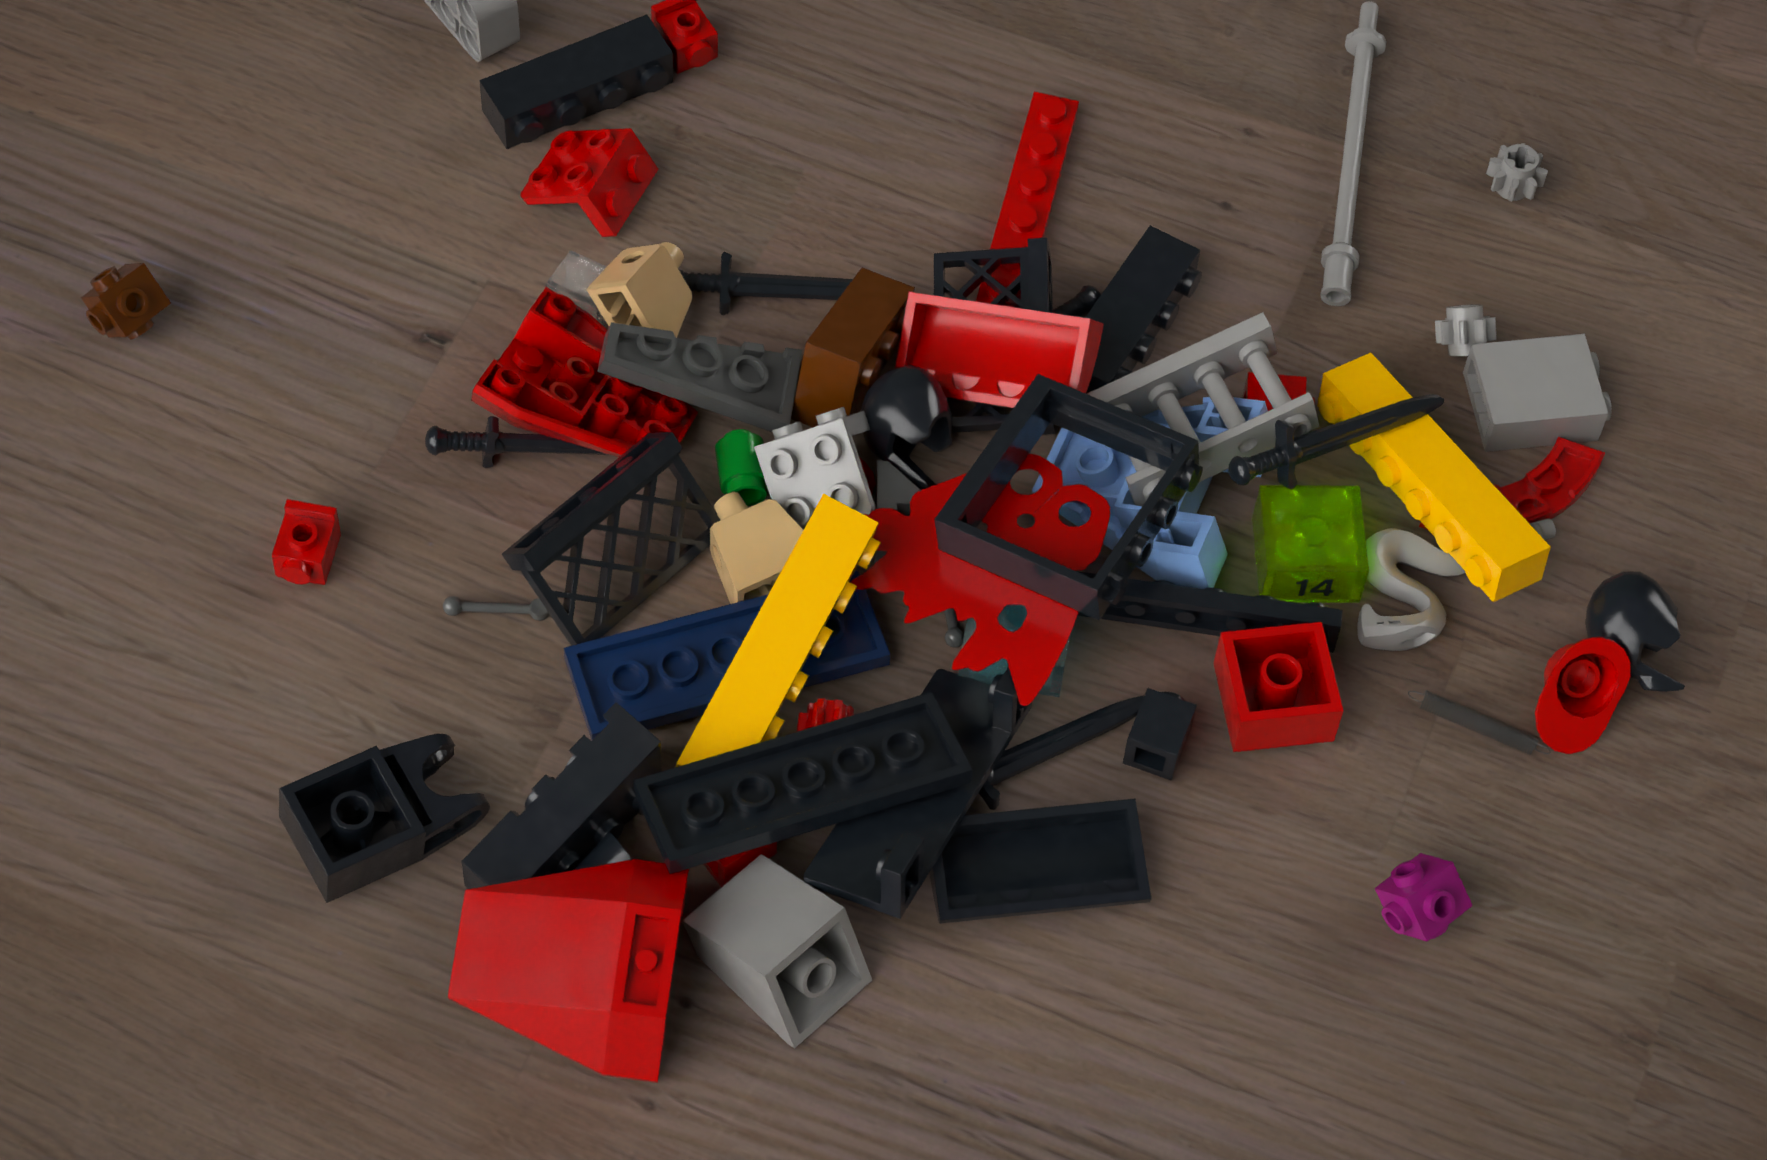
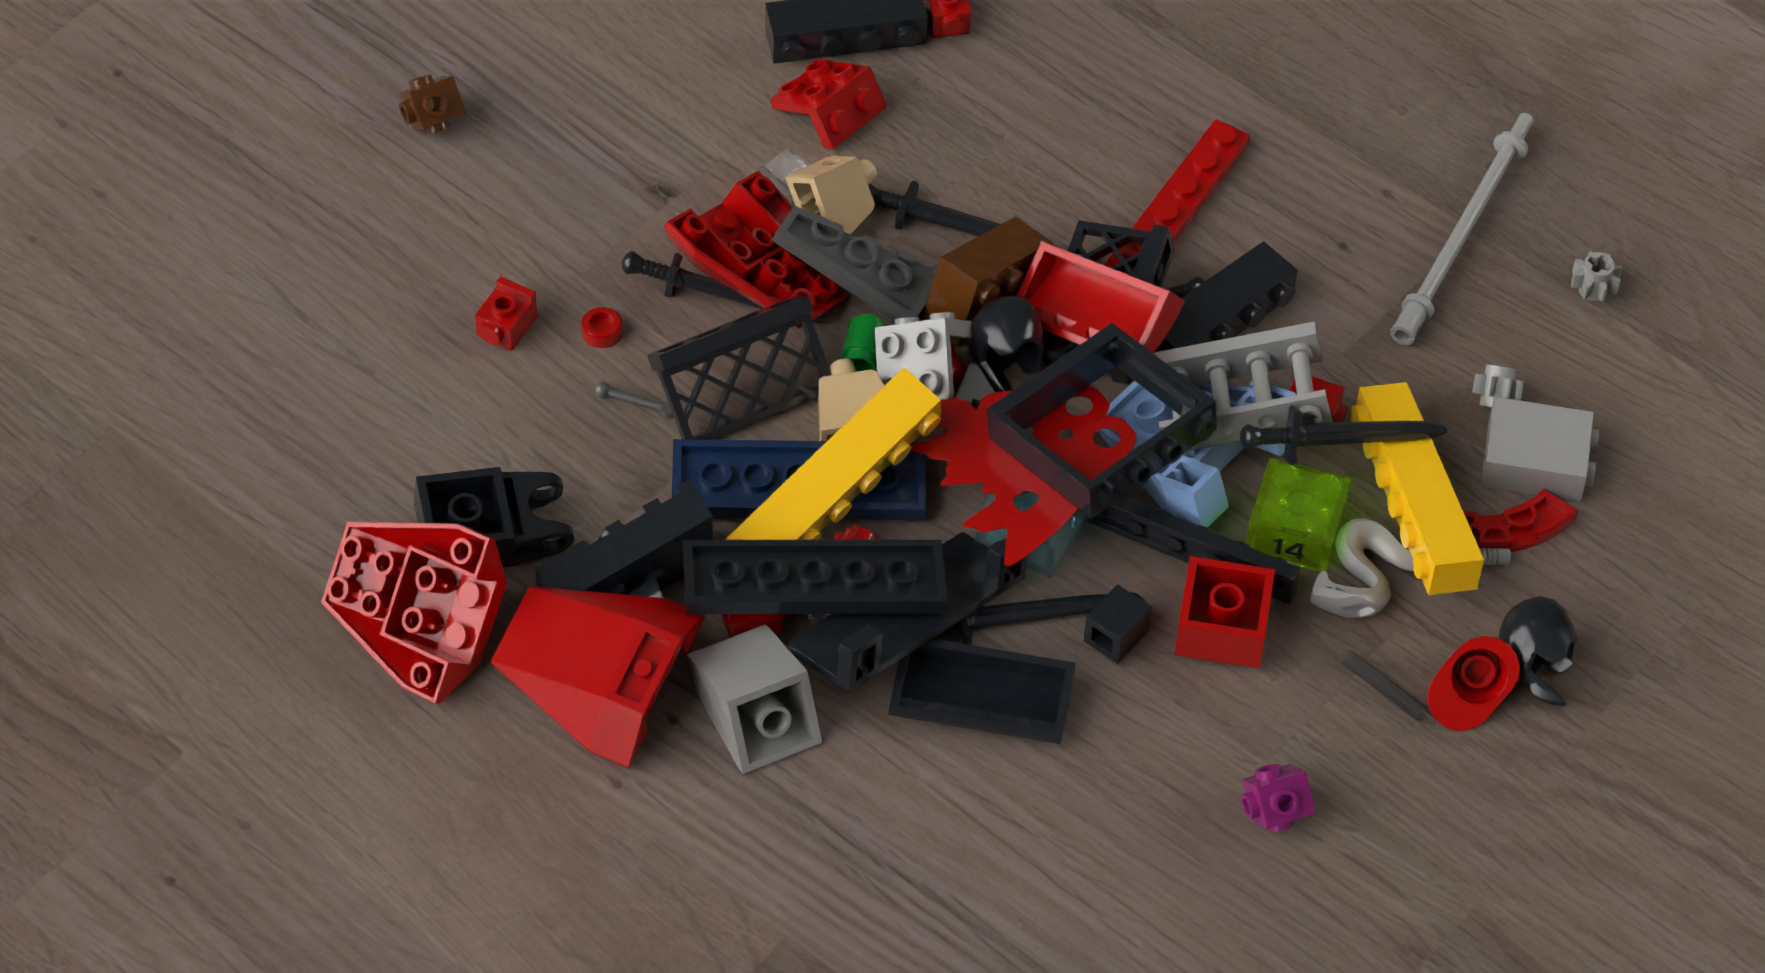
camera: 20 degrees right, 5 degrees down
none -> red wedge [321,522,507,704]
none -> red tile [581,307,623,348]

